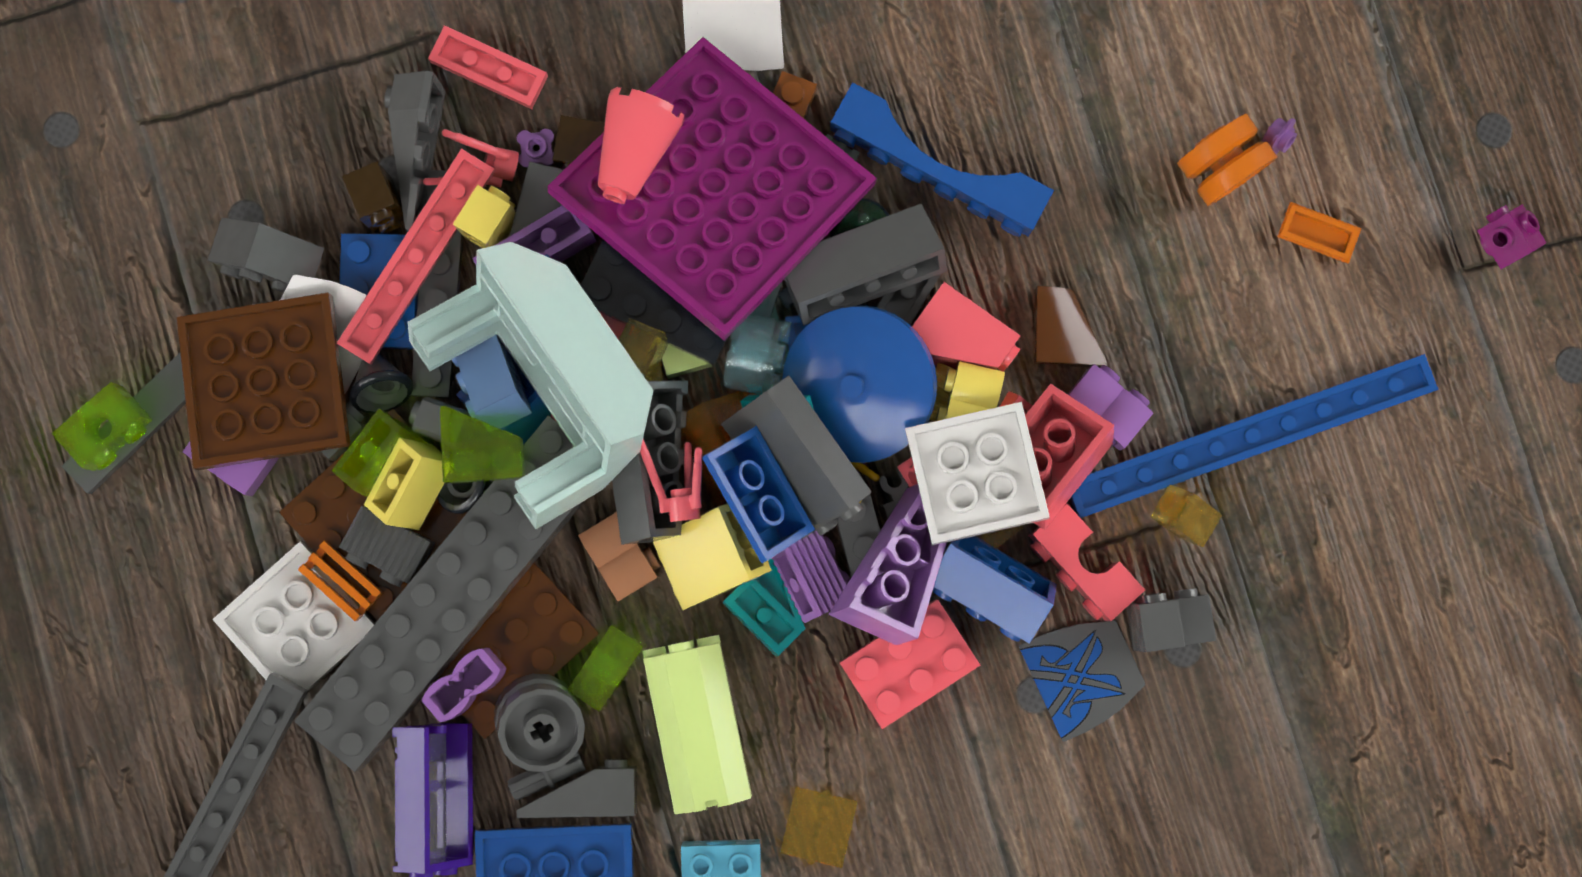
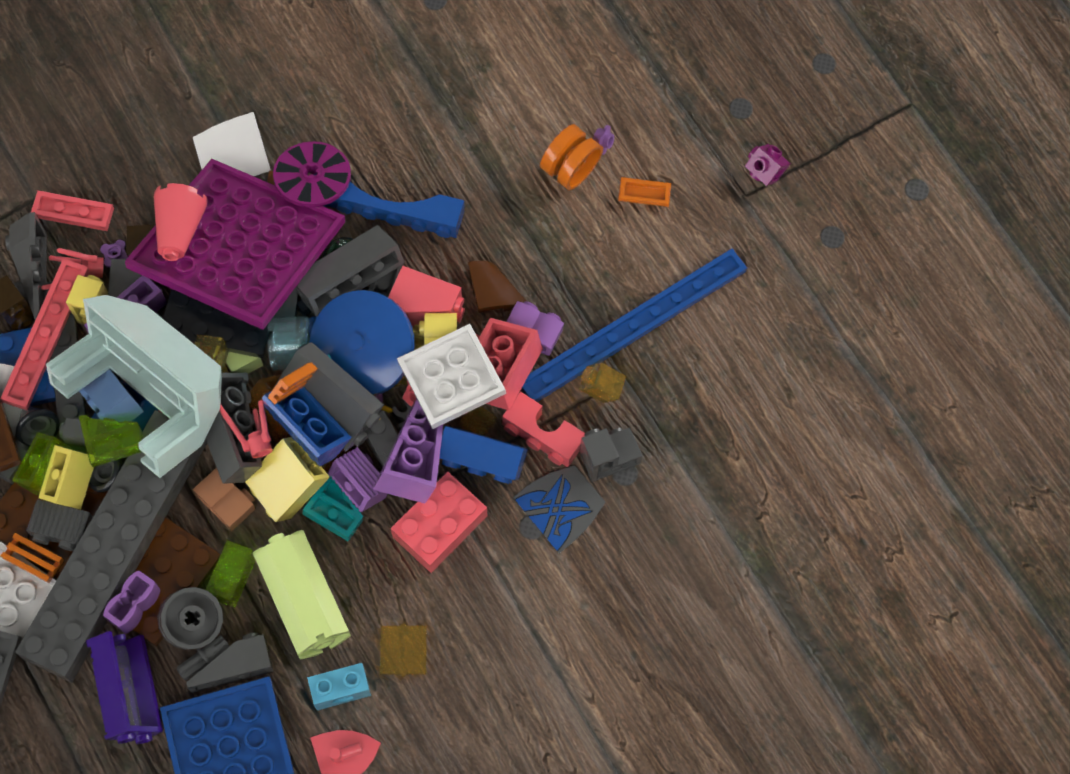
camera: 15 degrees left, 15 degrees down
none -> orange tile [268,362,318,404]
none -> magenta piece [273,141,351,207]

